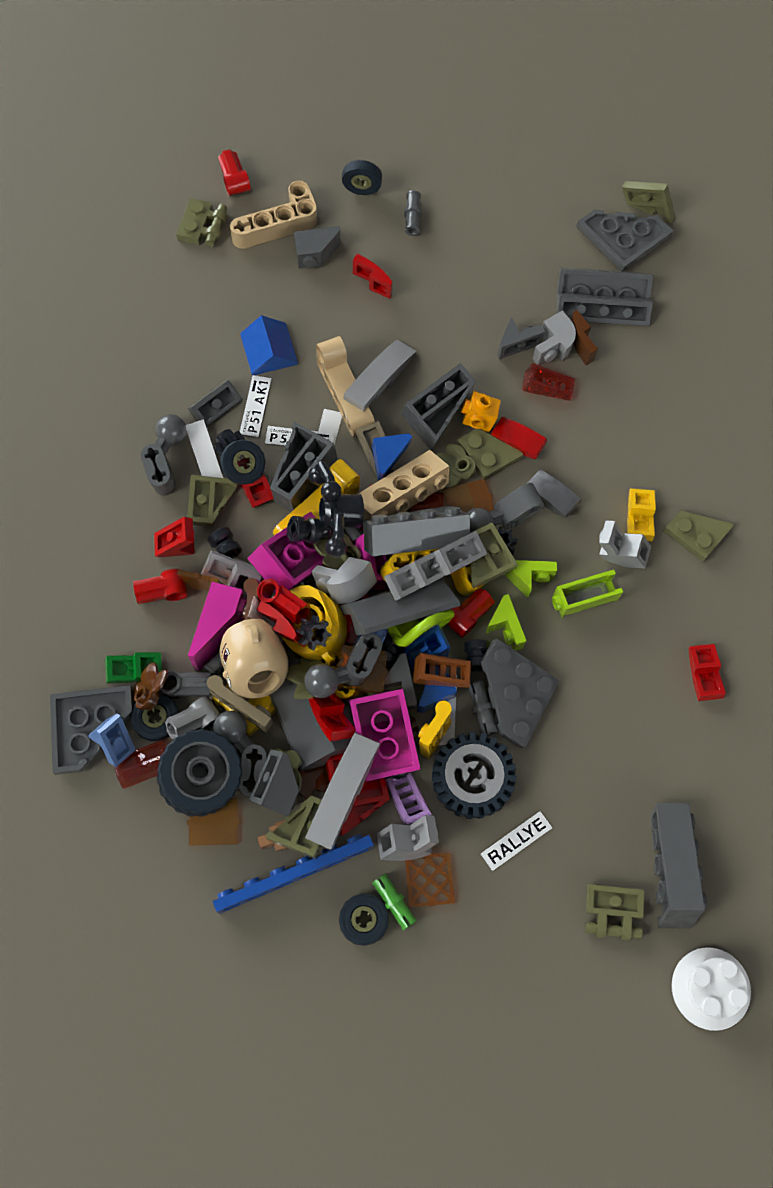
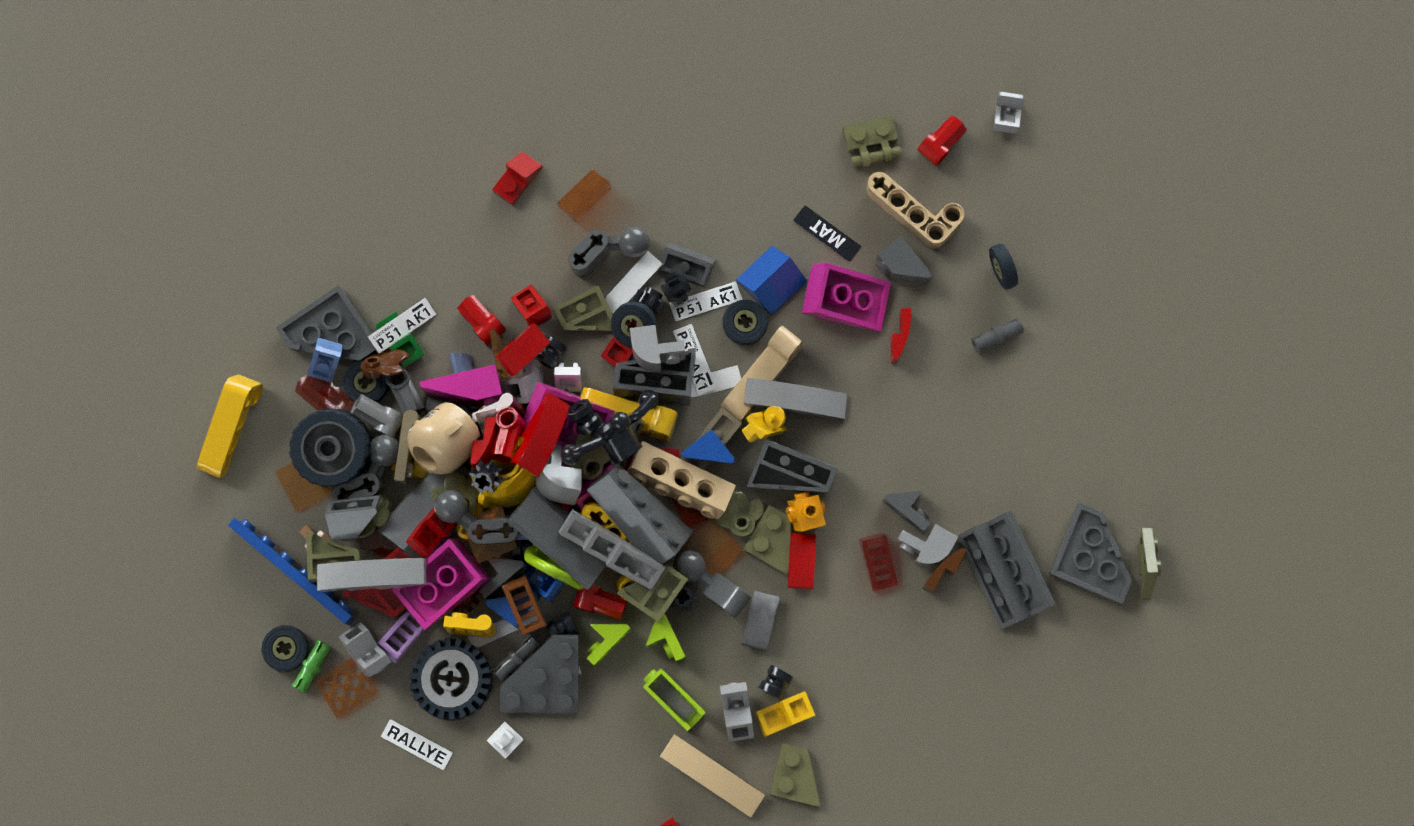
camera: 70 degrees right, 10 degrees up
none -> yellow beam [197,374,263,479]
none -> white sticker [368,298,436,353]
none -> sand blue slope [449,353,475,374]
none -> white tile [487,722,524,759]
none -> red slope [492,151,543,206]
none -> red slope [496,323,550,377]
none -> red slope [511,392,570,477]
none -> tile [554,363,582,392]
none -> clear orange panel [557,169,611,222]
none -> light grey brick [630,325,685,373]
none -> black gear [660,272,692,305]
none -> tan slope [660,734,765,817]
none -> black bush [723,300,768,345]
none -> yellow hips [742,406,787,442]
none -> black wheel [758,665,793,700]
none -> black sticker [793,205,861,261]
none -> dark pink slope [802,262,891,331]
none -> light grey bracket [993,92,1024,134]

